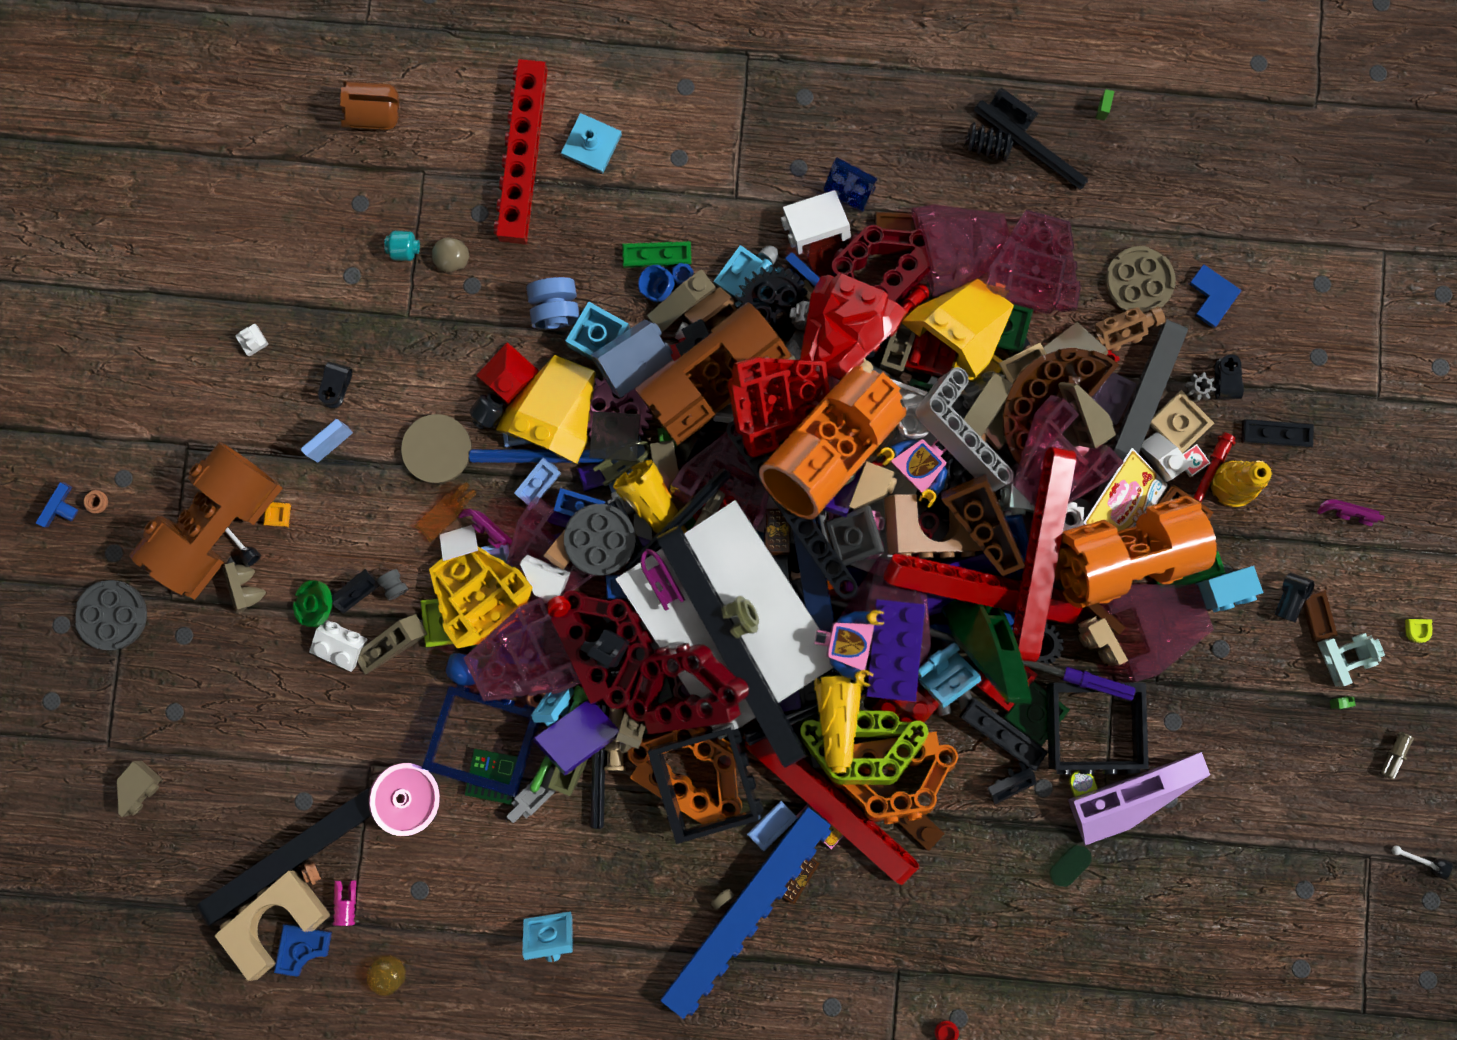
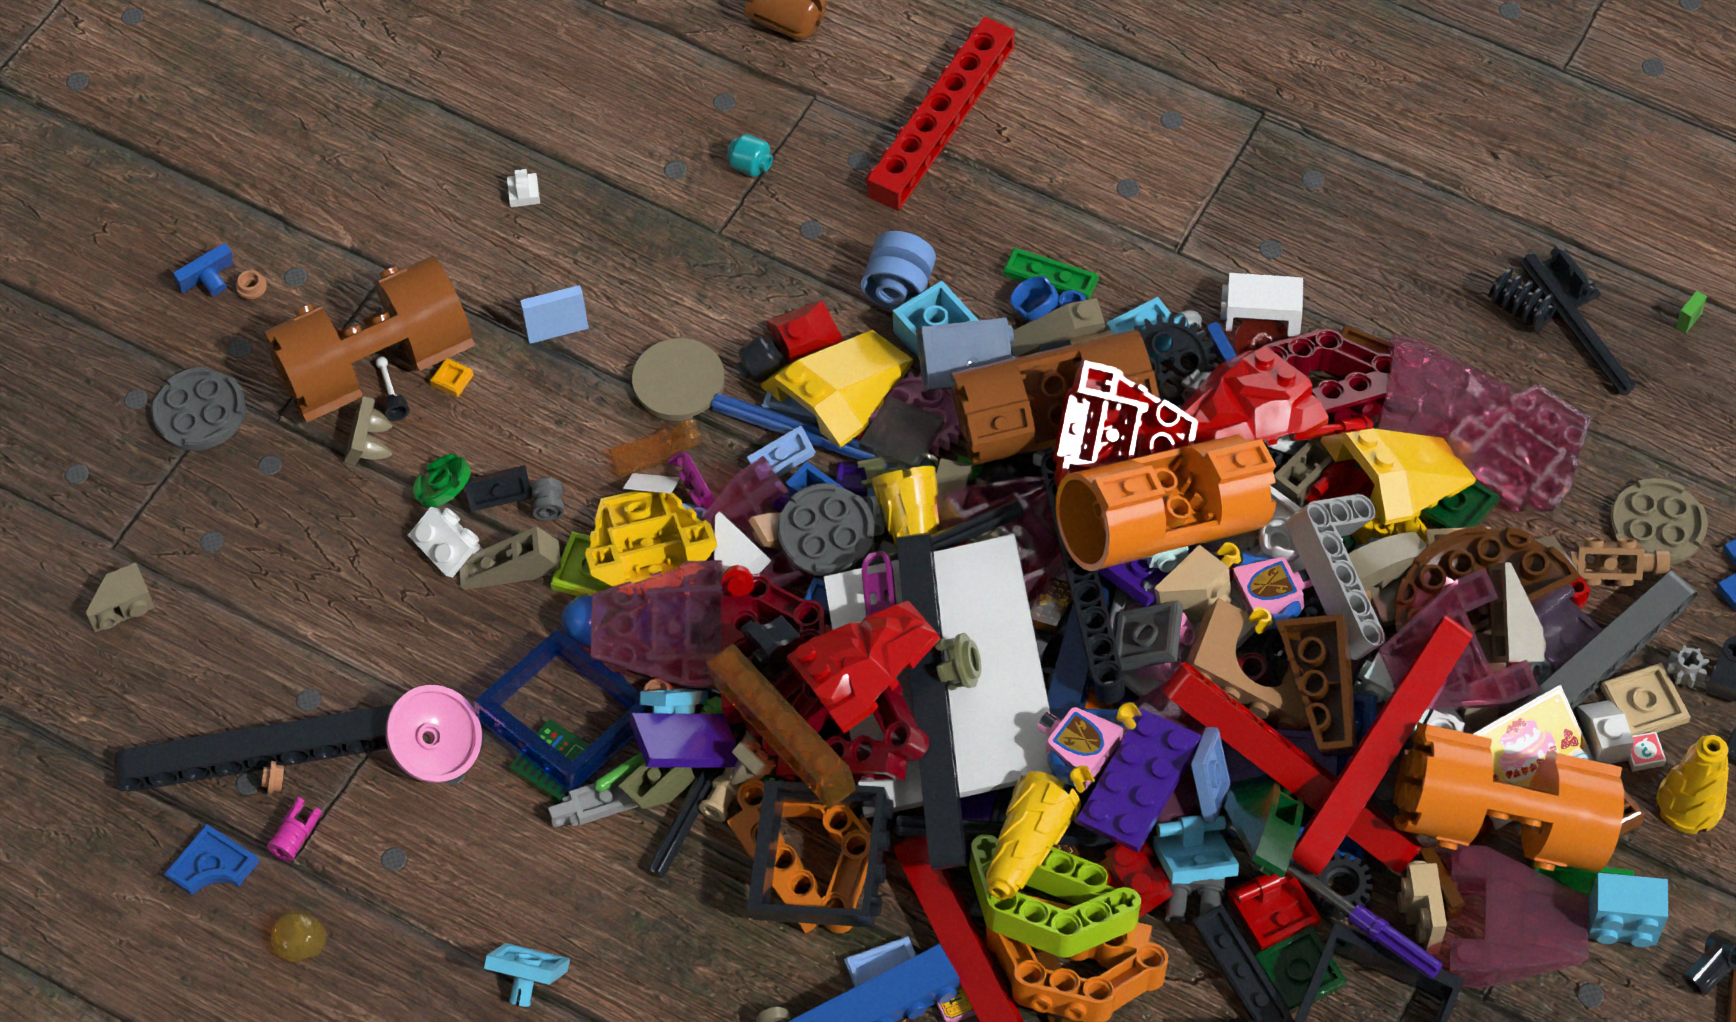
camera: 25 degrees right, 25 degrees down
tan arch [214,871,331,981] -> none
black piece [318,362,353,409] -> none
dark tan hair [432,237,469,273] -> none
medium azure tile [561,113,622,174] -> none
clear blue plate [823,157,877,211] -> none
red pin [1193,432,1236,503] -> none
none -> clear orange brick [706,644,856,809]
none -> red wedge [786,601,940,733]
none -> medium blue tile [1191,727,1230,822]

